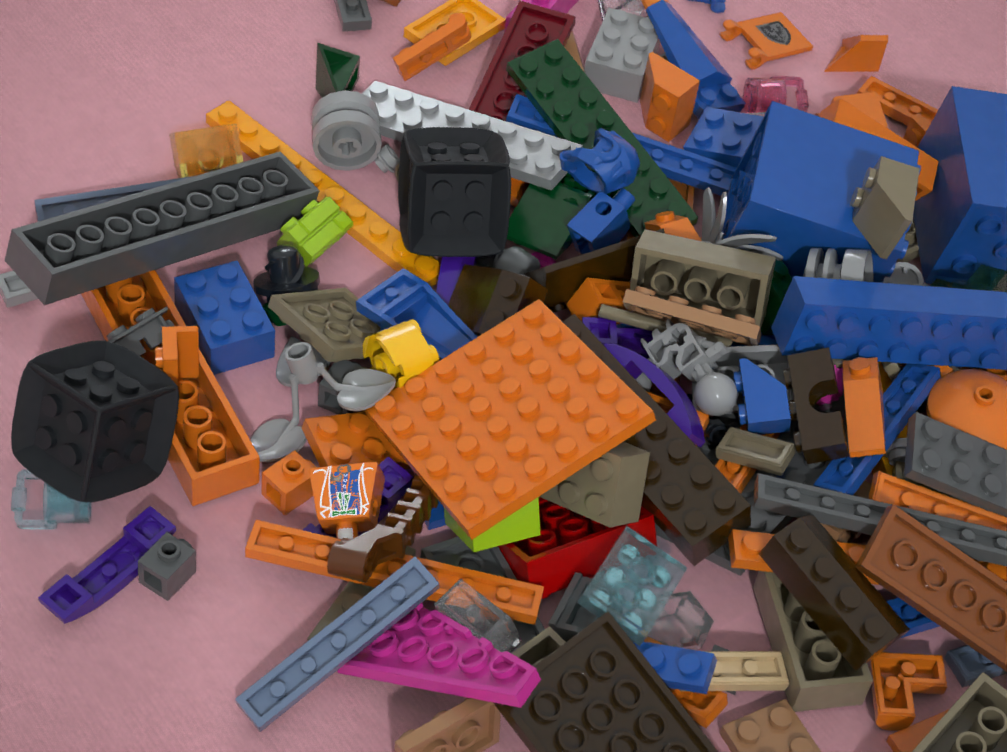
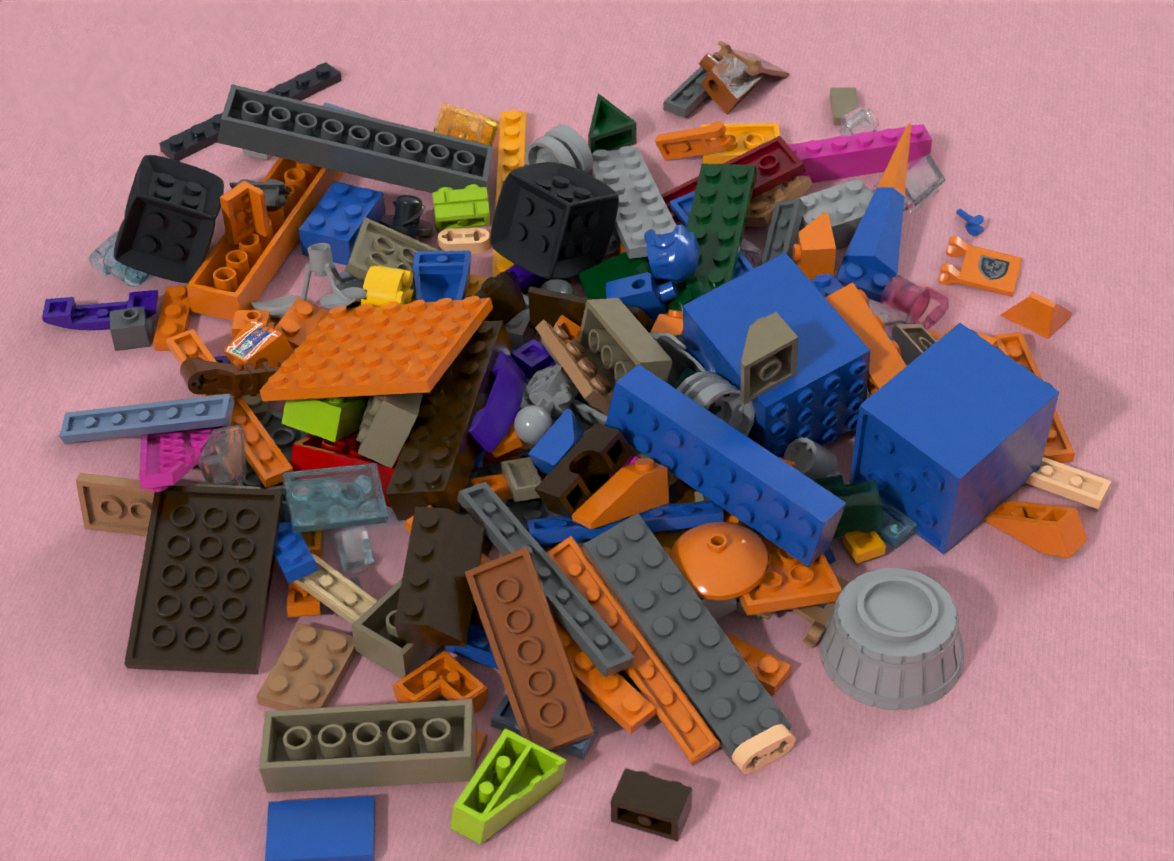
camera: 55 degrees right, 5 degrees down
none -> orange plate [153,286,192,351]
none -> light nougat beam [438,228,490,254]
none -> dark grey plate [760,199,805,265]

